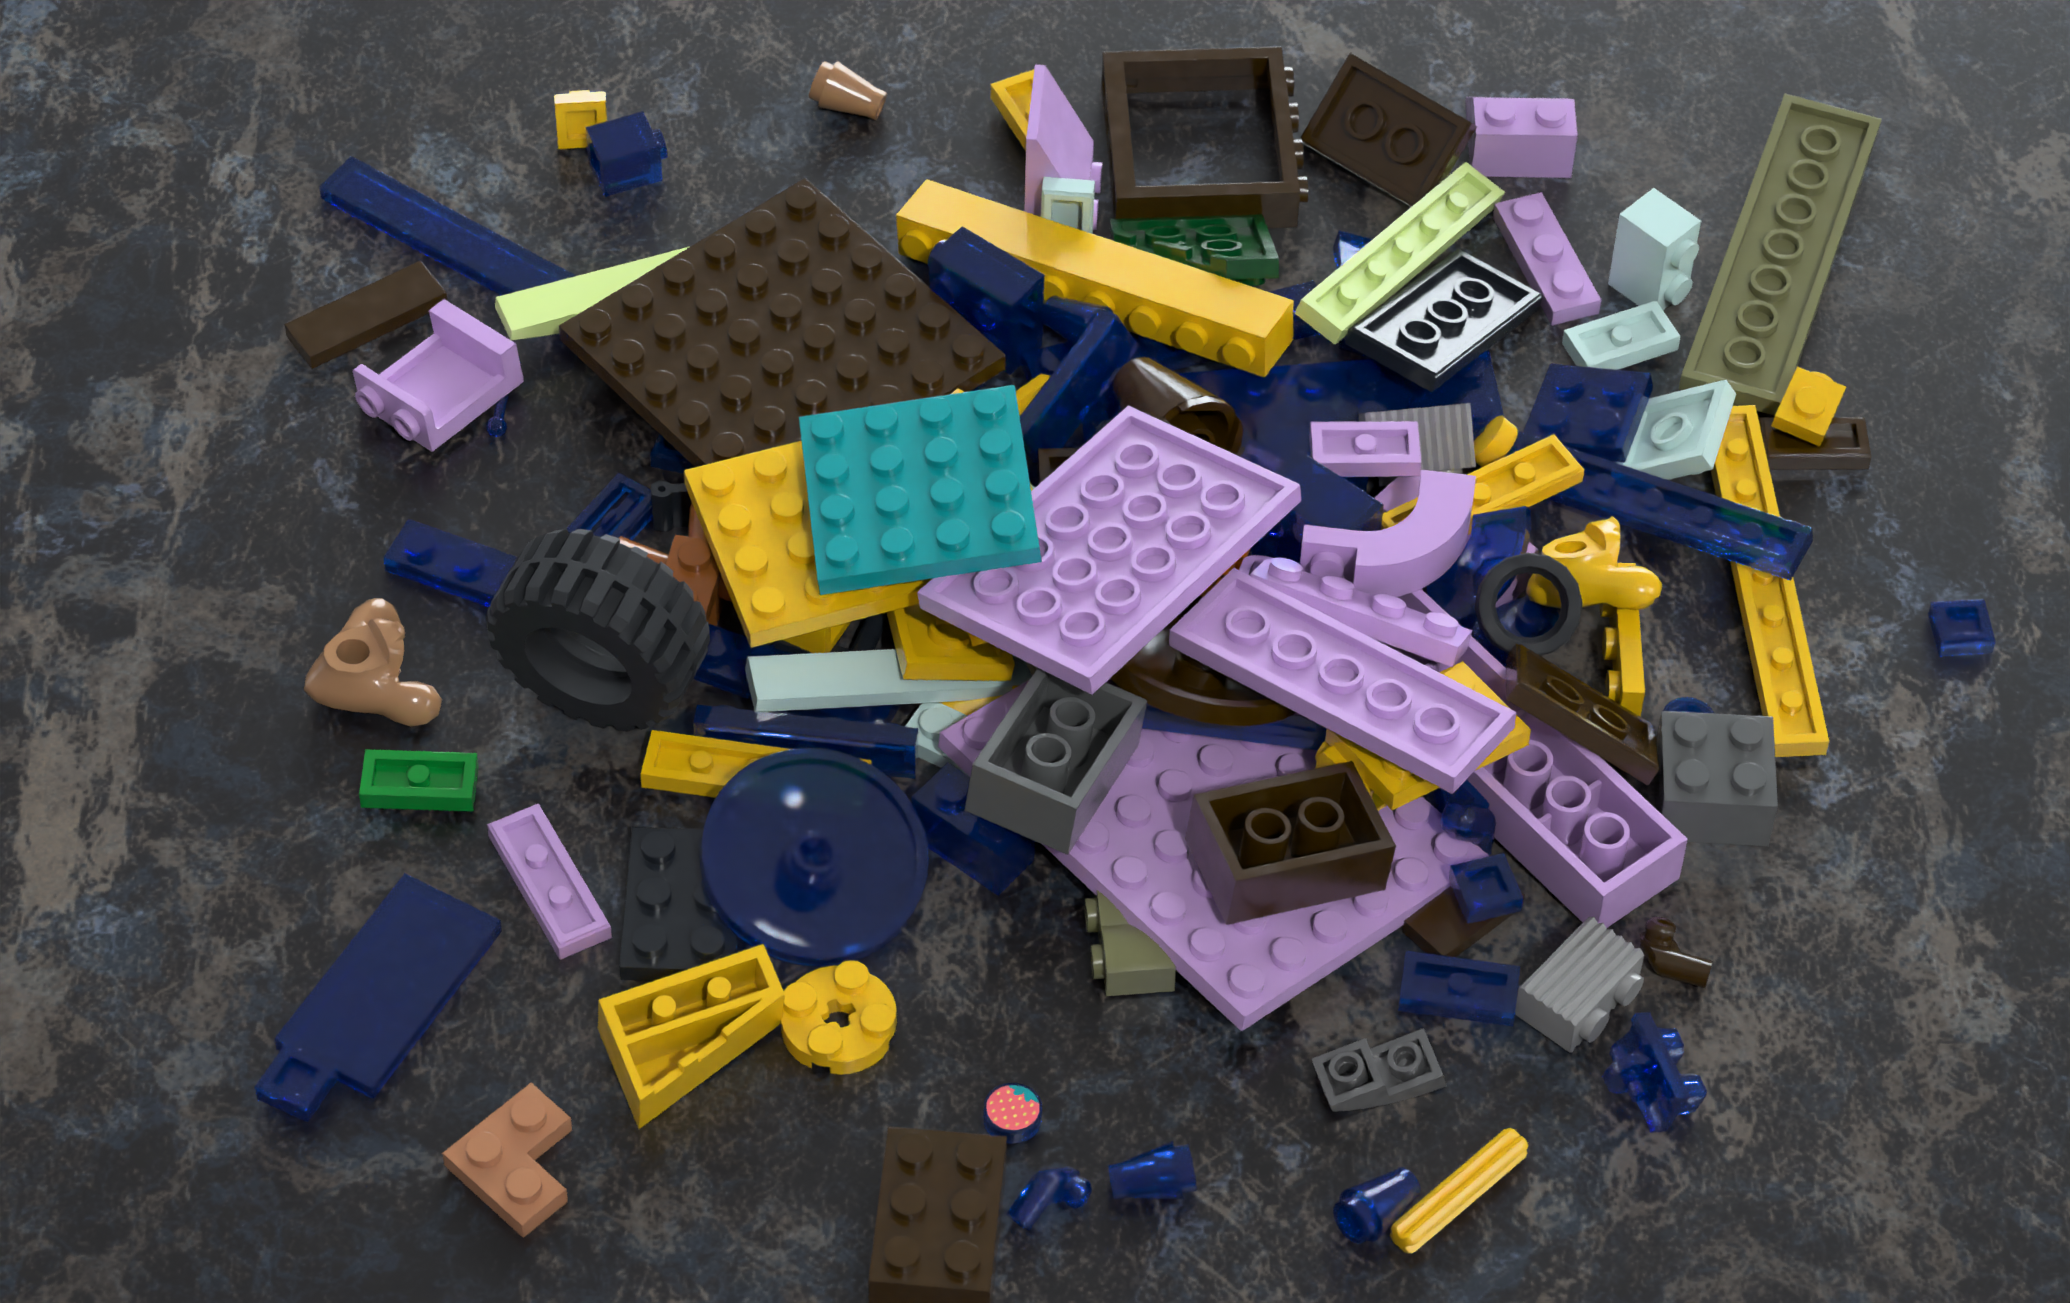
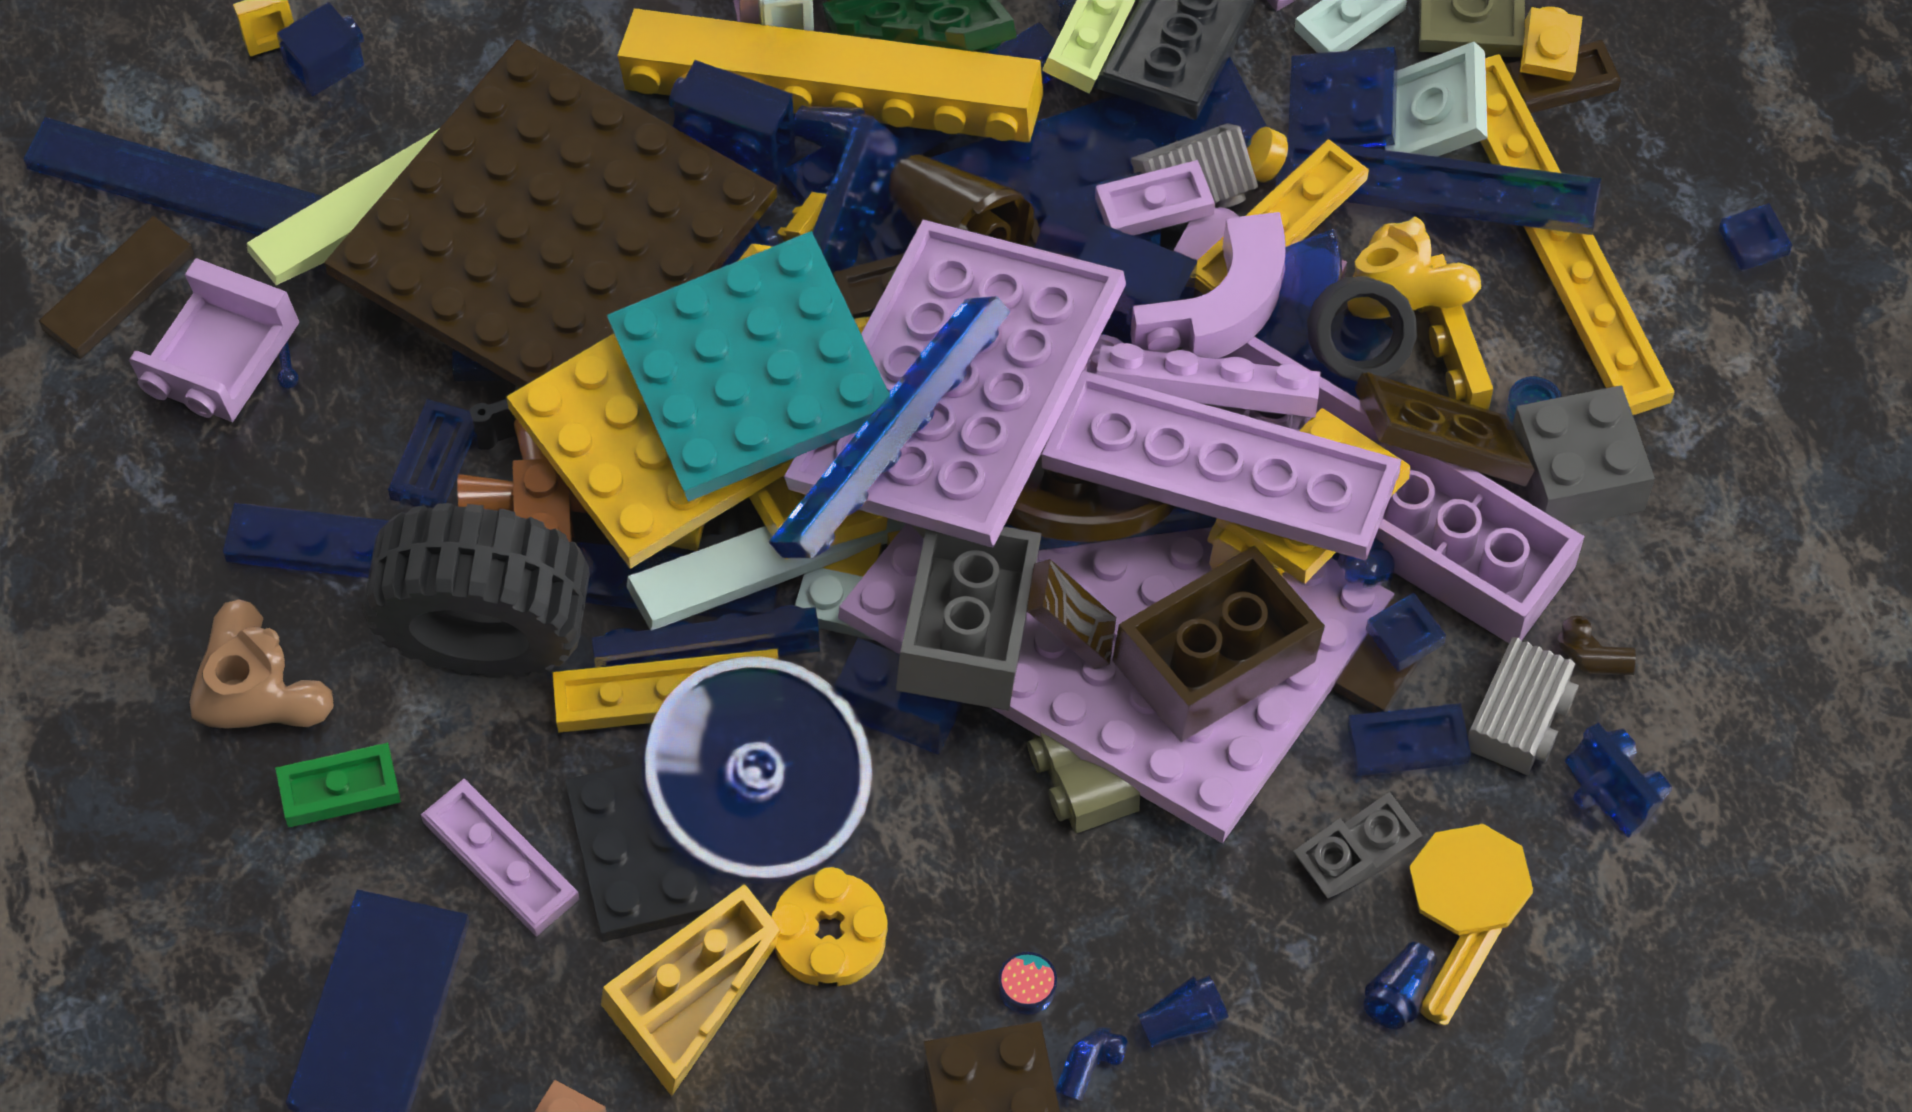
camera: 15 degrees left, 10 degrees up
none -> clear blue plate [768,296,1011,558]
none -> dark brown tile [1027,559,1117,669]
none -> yellow piece [1410,824,1533,936]

